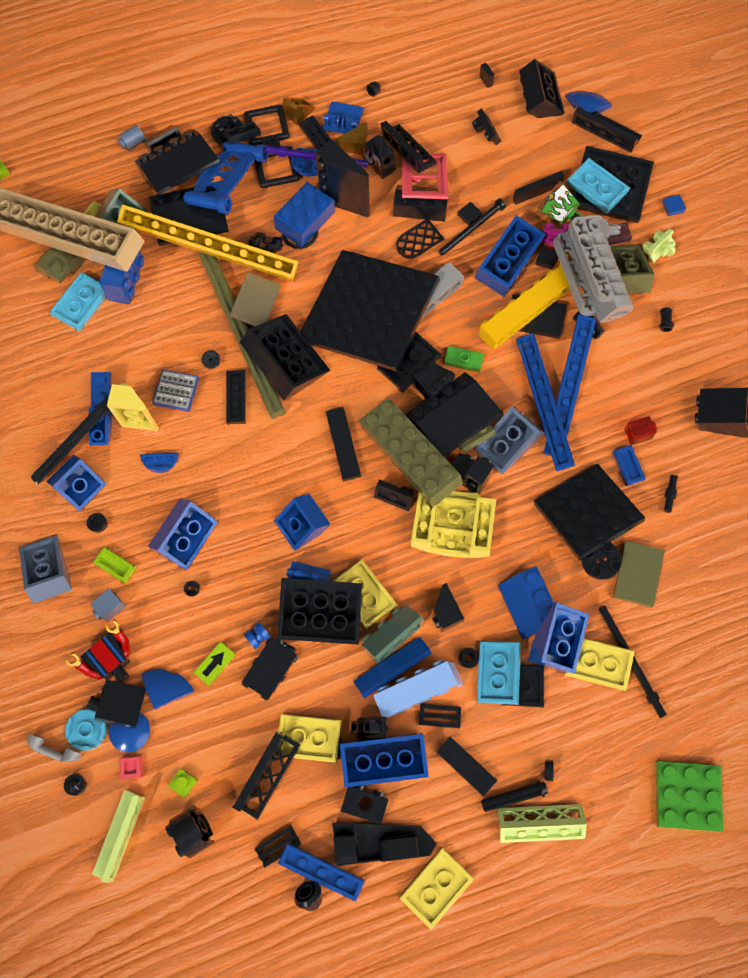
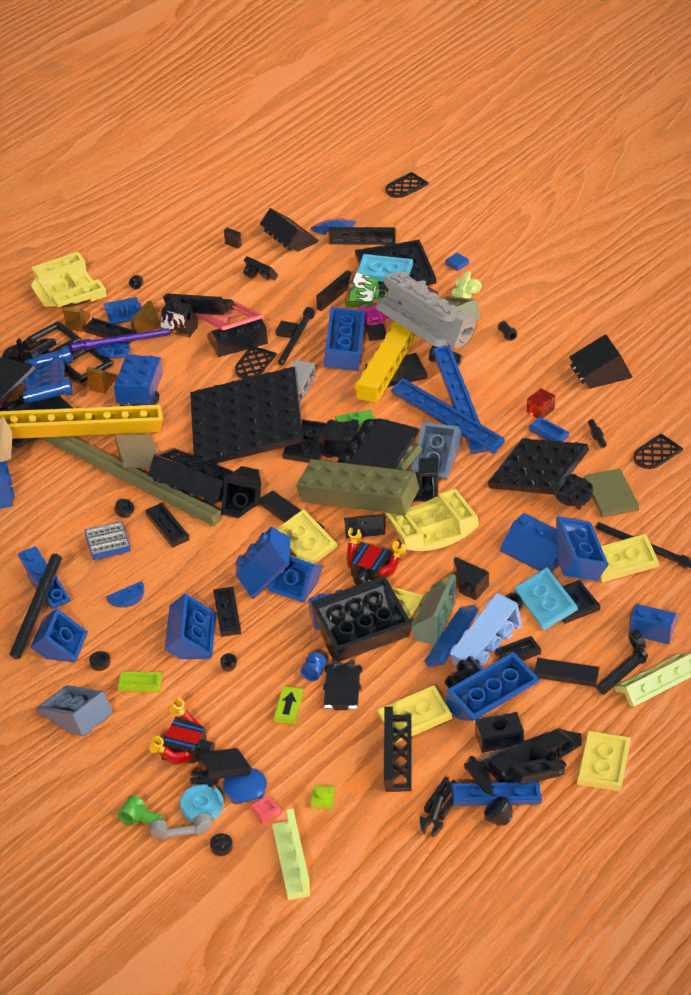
camera: 30 degrees left, 30 degrees down
sand blue brick [90,588,126,622] -> none
light yellow slope [107,383,159,431] -> none
blue brick [141,670,195,710] -> none
black brick [165,806,214,858] -> none
black slope [315,140,370,218] -> none
none -> light yellow slope [31,252,106,307]
none -> pearl gold slope [86,367,118,394]
none -> bright green pin [117,795,164,825]
none -> black tile [213,587,241,637]
none -> black slope [221,466,261,518]
none -> blue slope [235,527,291,599]
none -> light yellow tile [277,509,338,563]
none -> torso [346,528,406,585]
none -> black window [386,172,429,198]
none -> black bar [420,795,444,837]
none -> black bar [464,756,494,796]
none -> black hinge [508,758,567,785]
none -> blue slope [629,604,679,644]
none -> black window [633,433,683,469]

